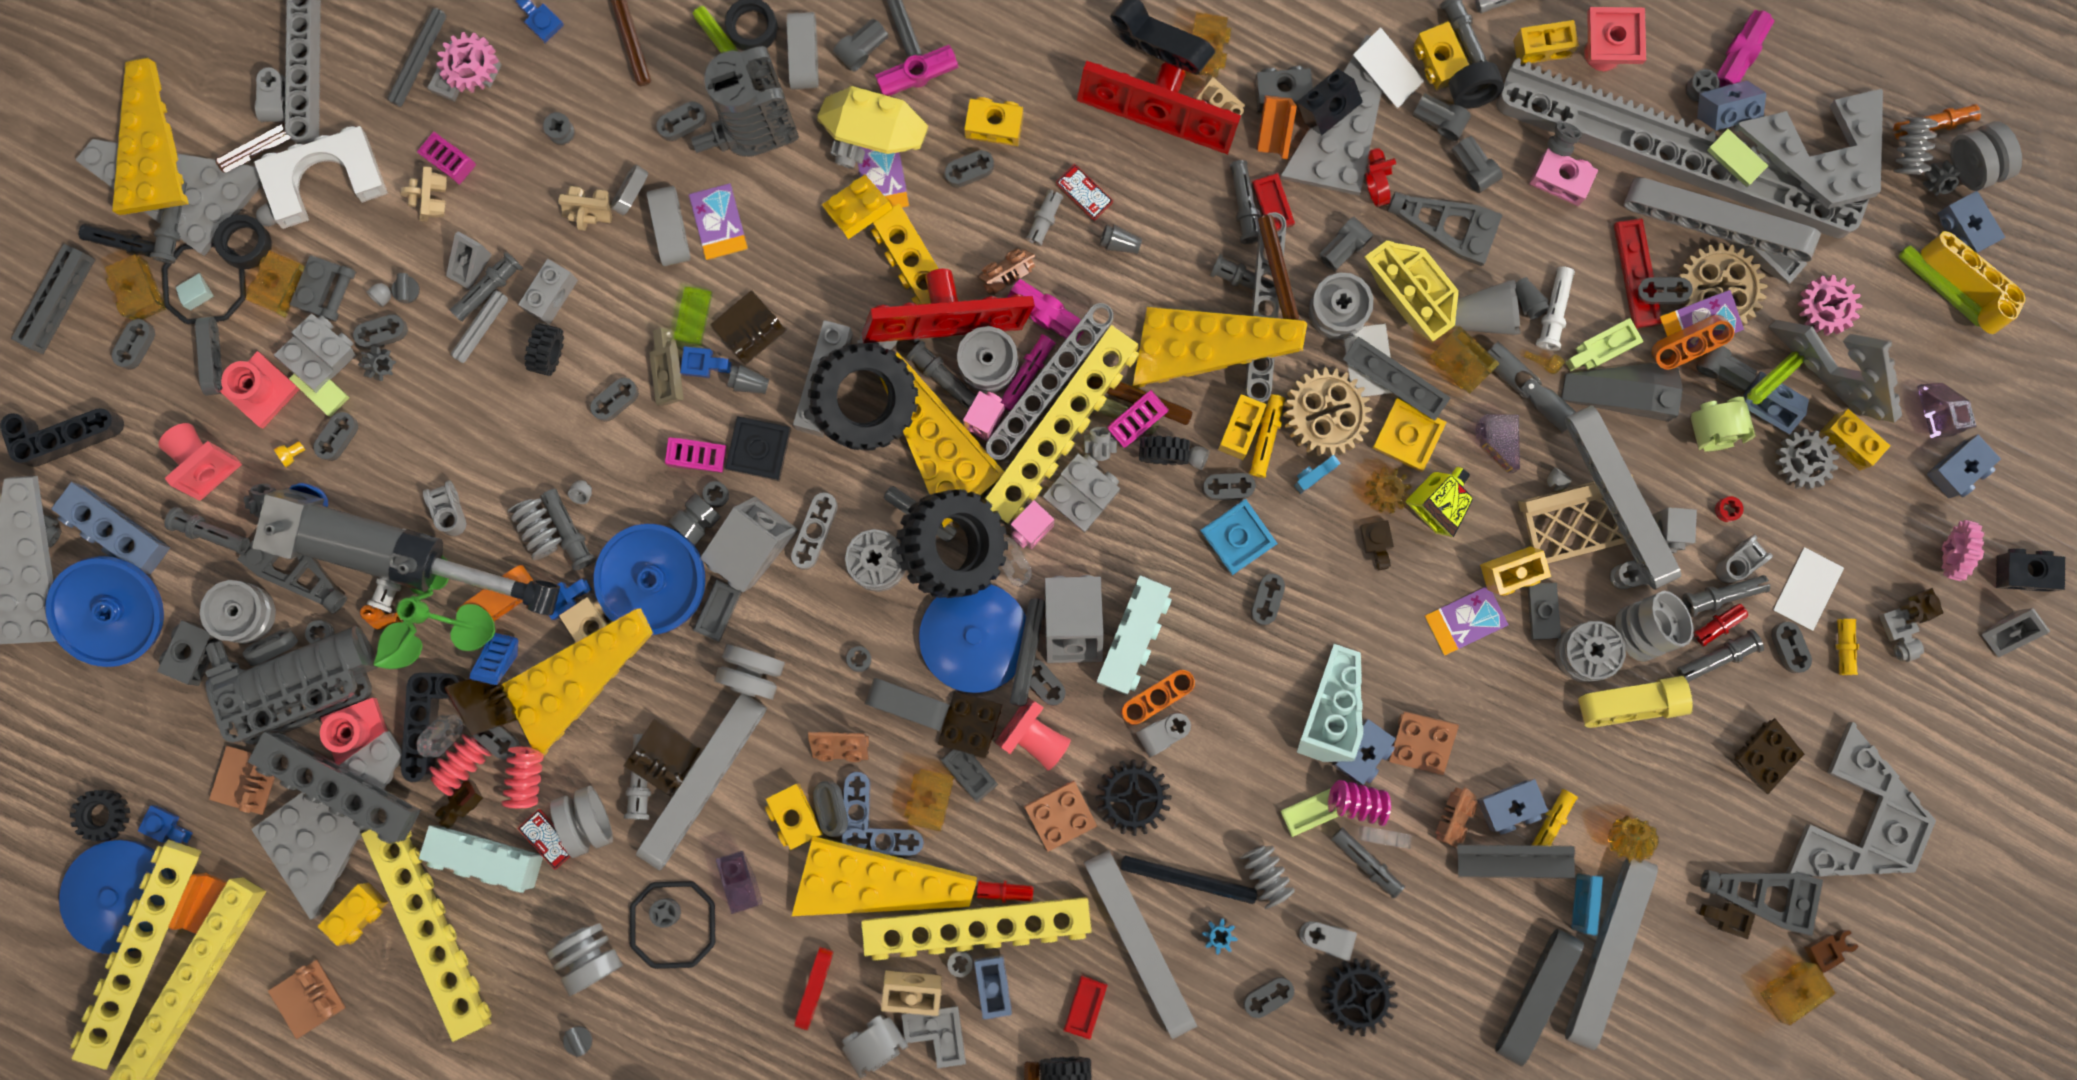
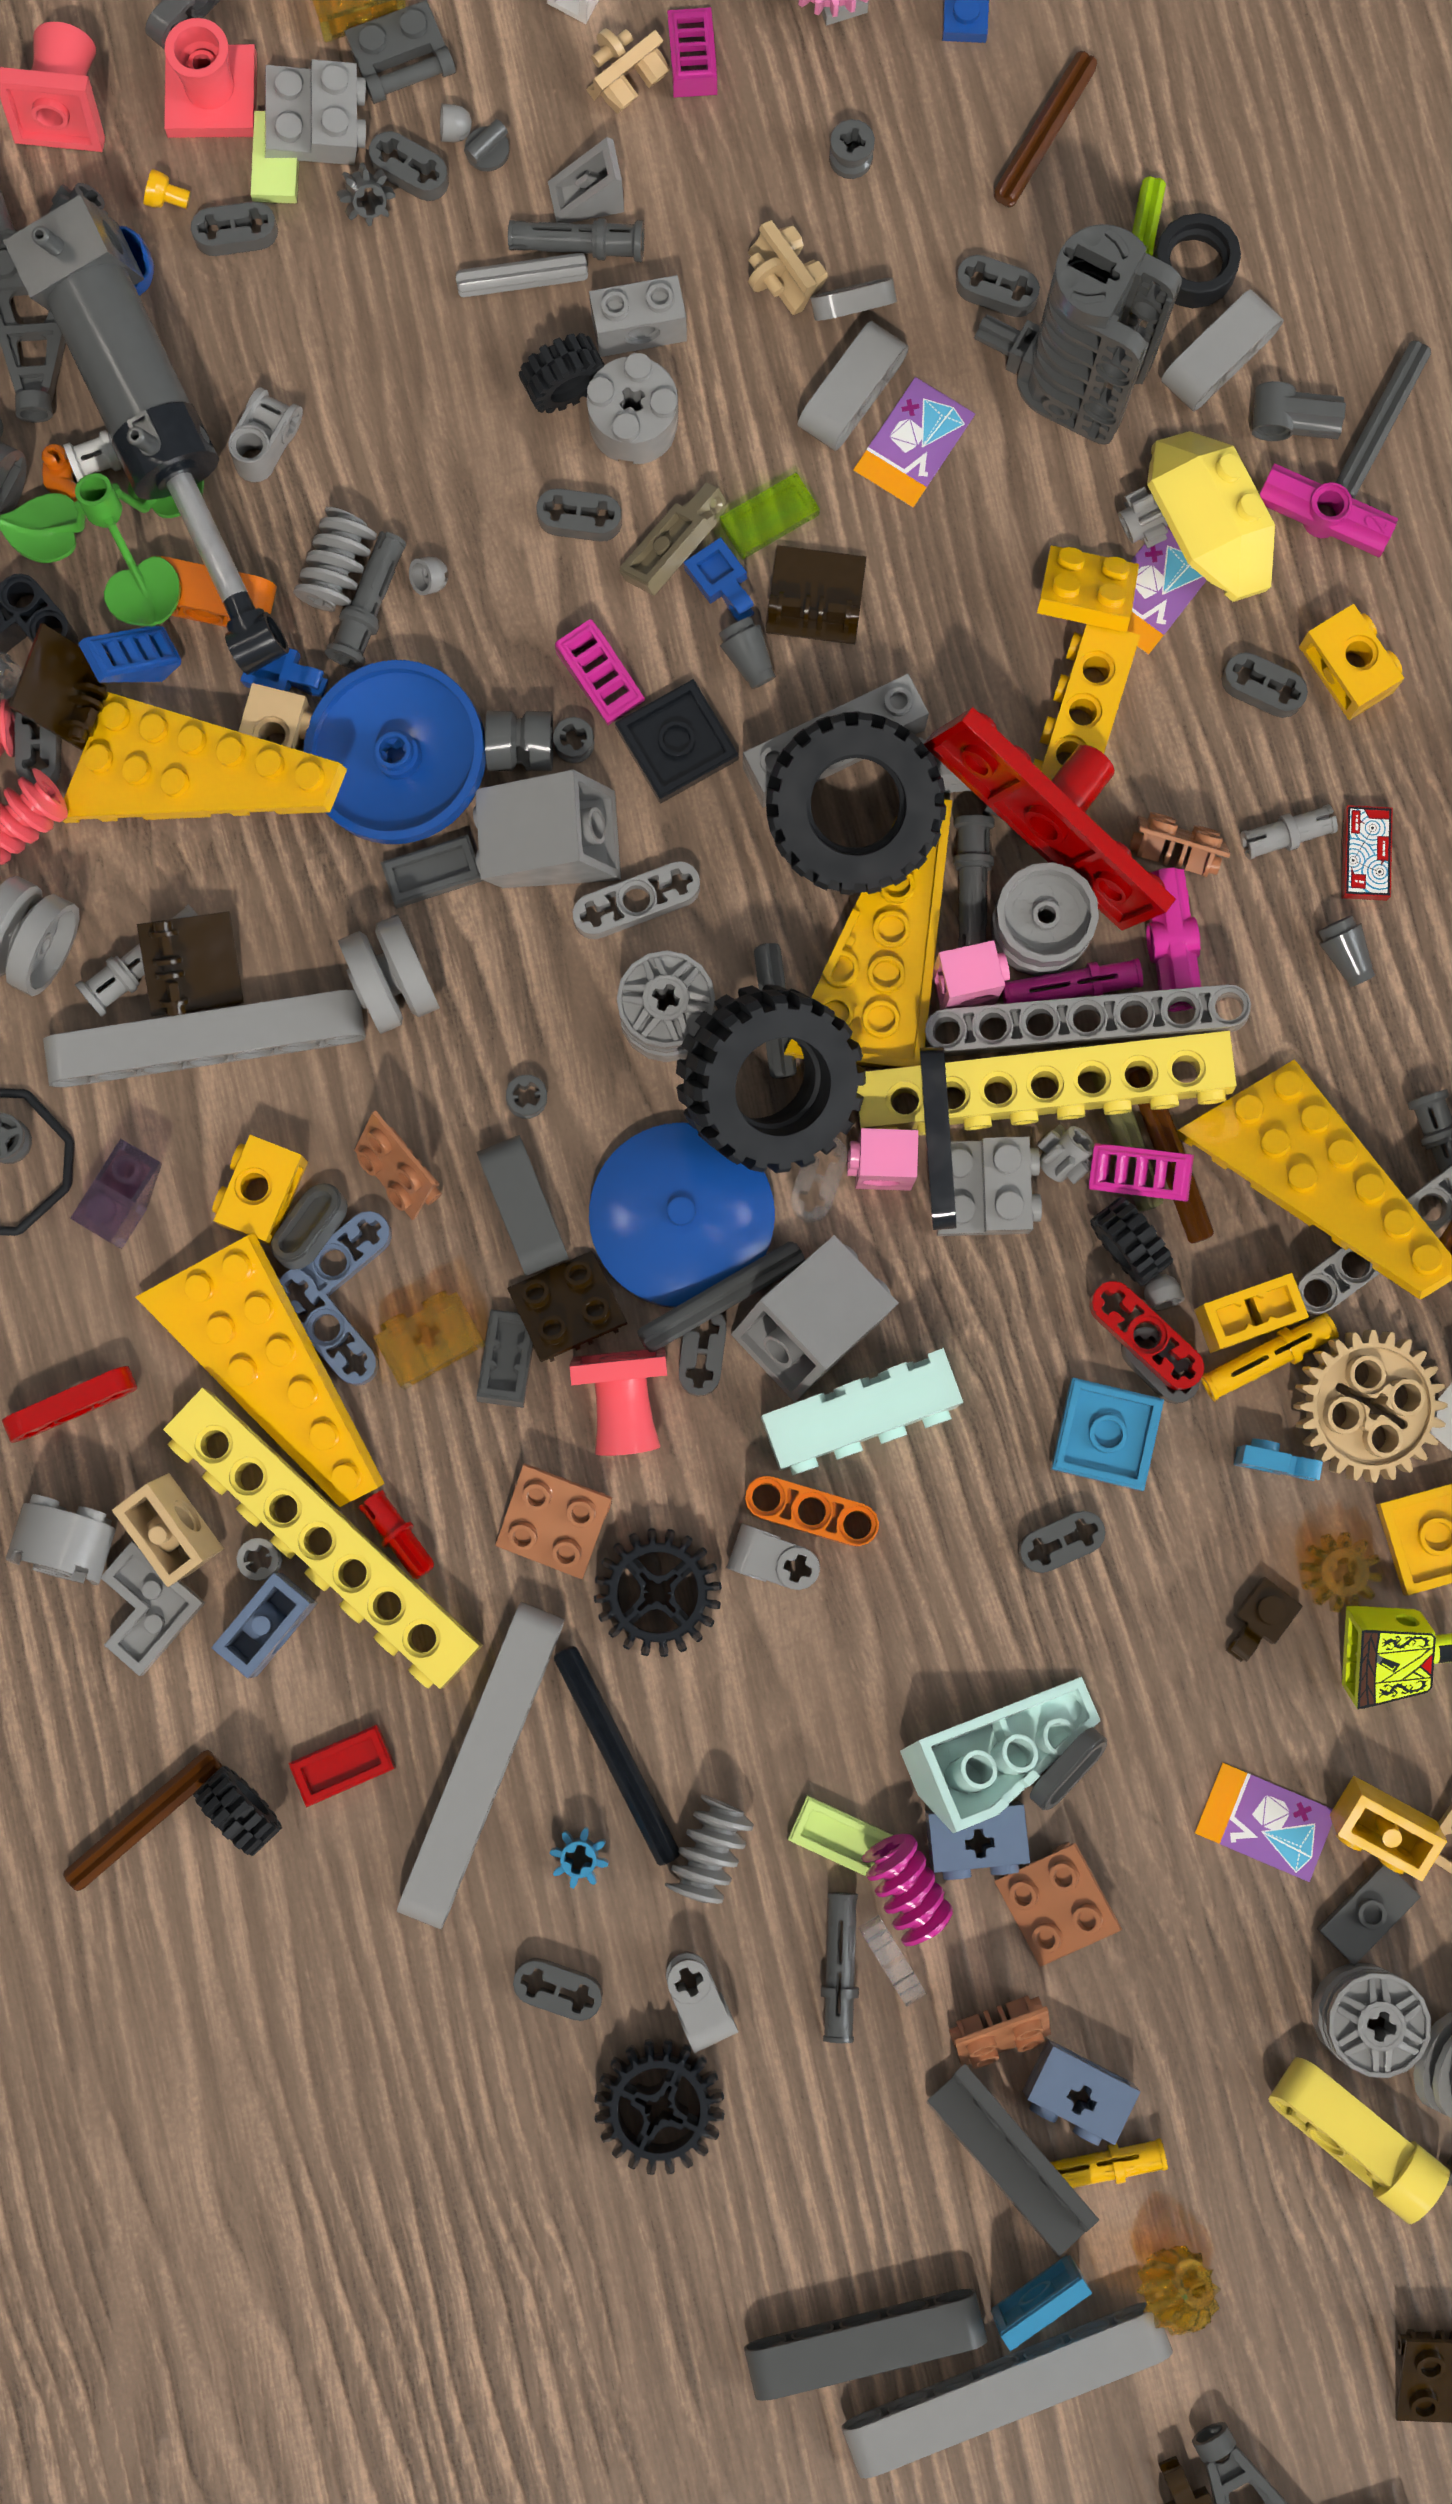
camera: 45 degrees right, 0 degrees up
none -> light grey brick [587,353,678,464]
none -> black beam [920,1046,957,1230]
none -> dark grey tile [1030,1727,1107,1810]
none -> red beam [1089,1281,1204,1390]

